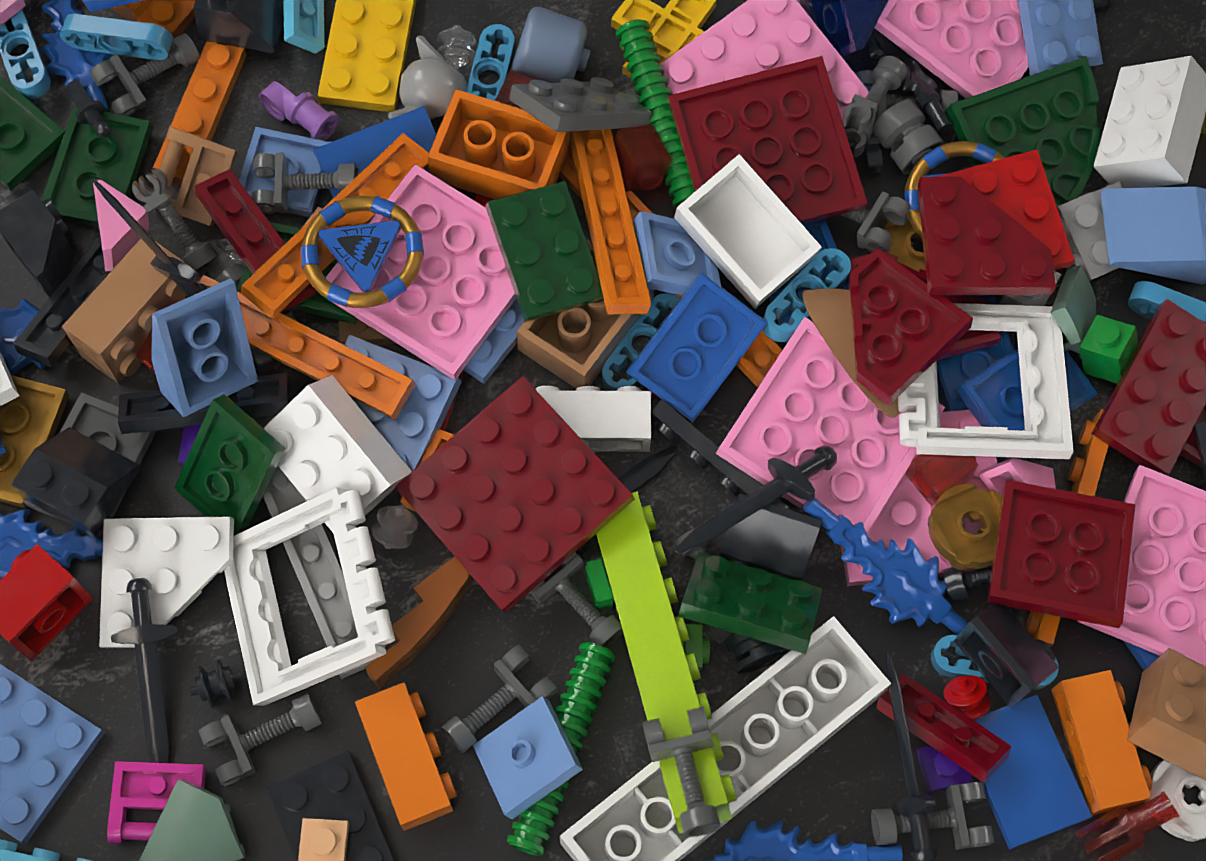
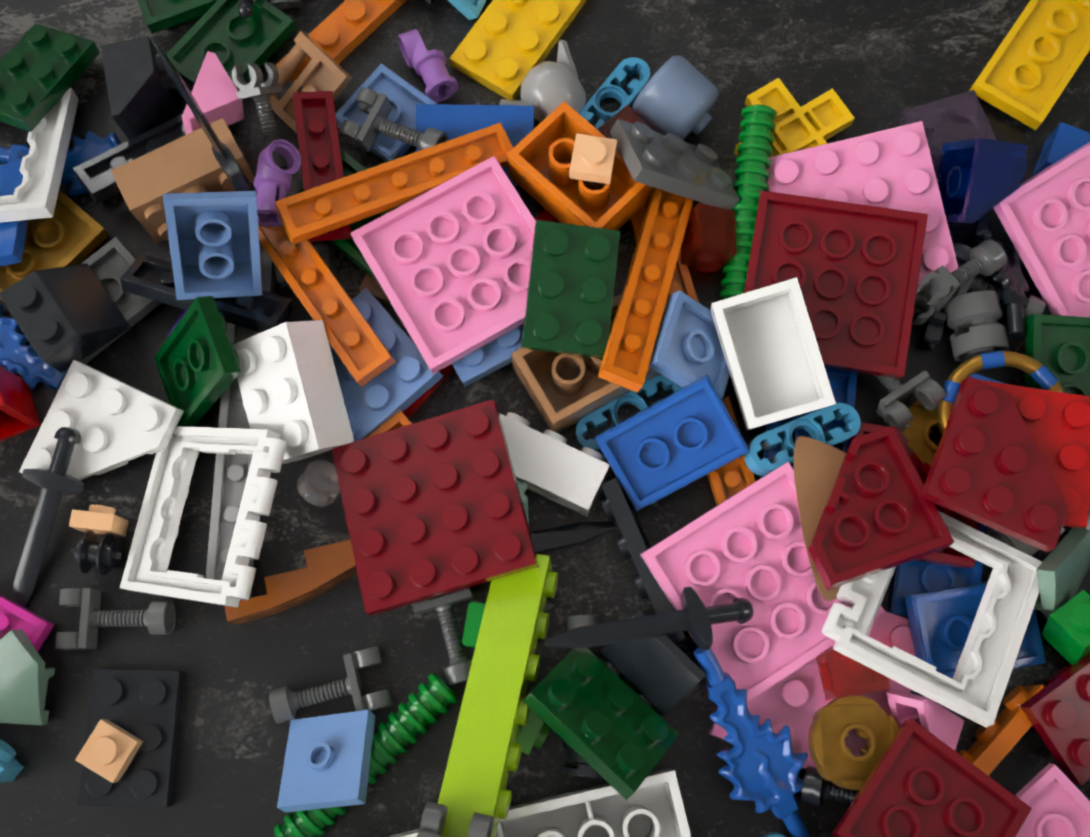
camera: 30 degrees right, 5 degrees up
piece [301,195,424,308] -> none
orange brick [355,682,457,831] -> none
clear wheel [437,25,476,69] -> none
none -> light nougat plate [69,504,129,537]
none -> medium lavender connector [253,139,301,227]
none -> light nougat plate [569,133,617,185]

